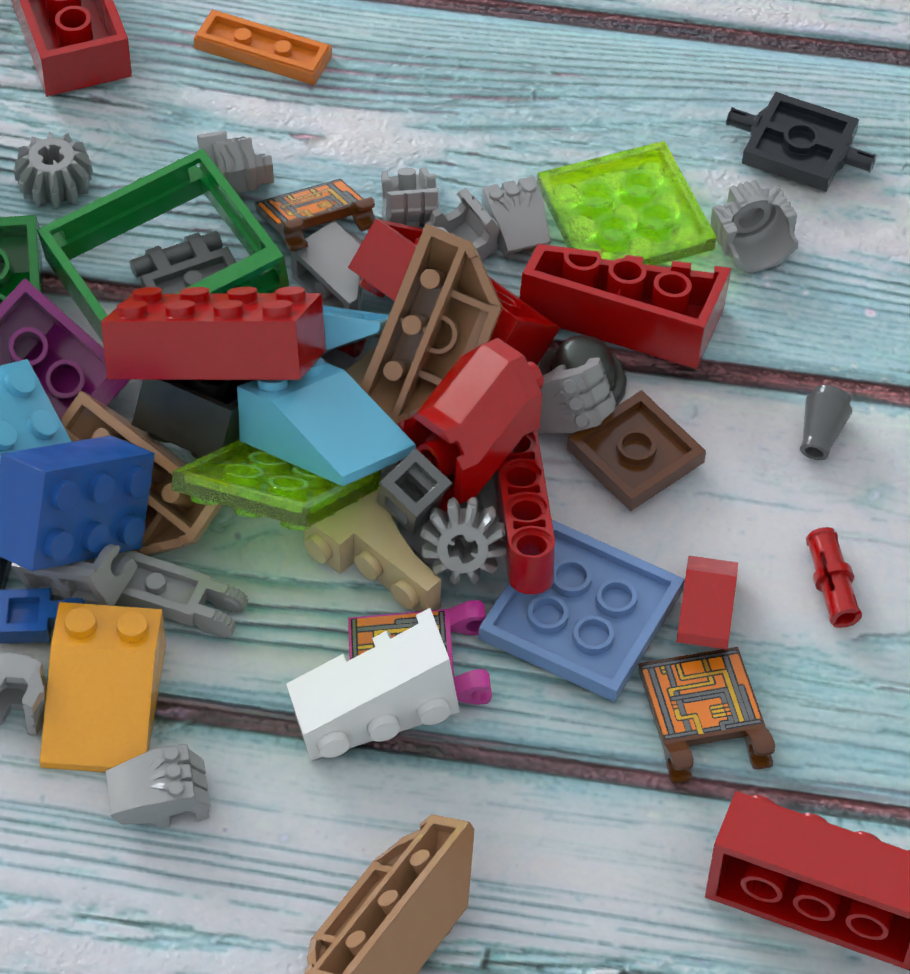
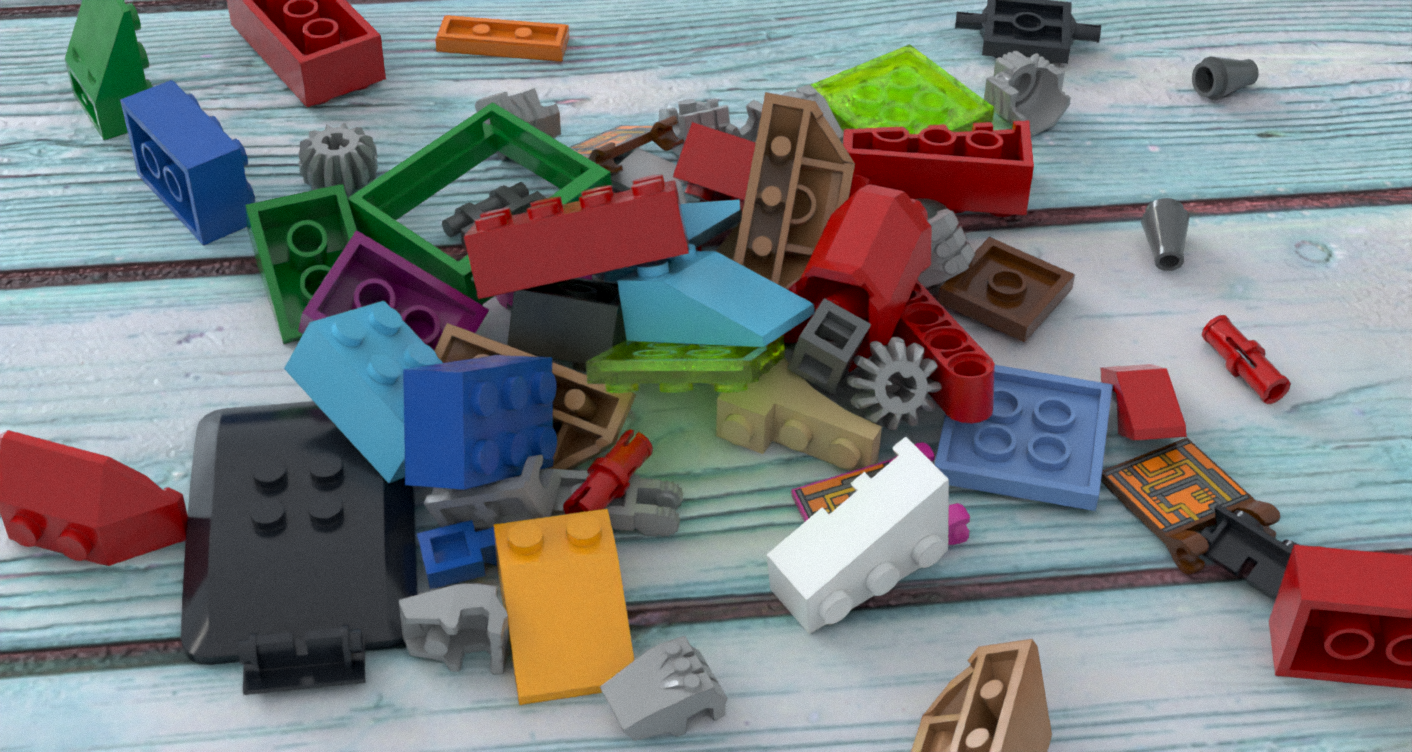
camera: 15 degrees left, 10 degrees down
none -> red pin [563,429,653,514]
none -> black hinge [1200,504,1299,600]

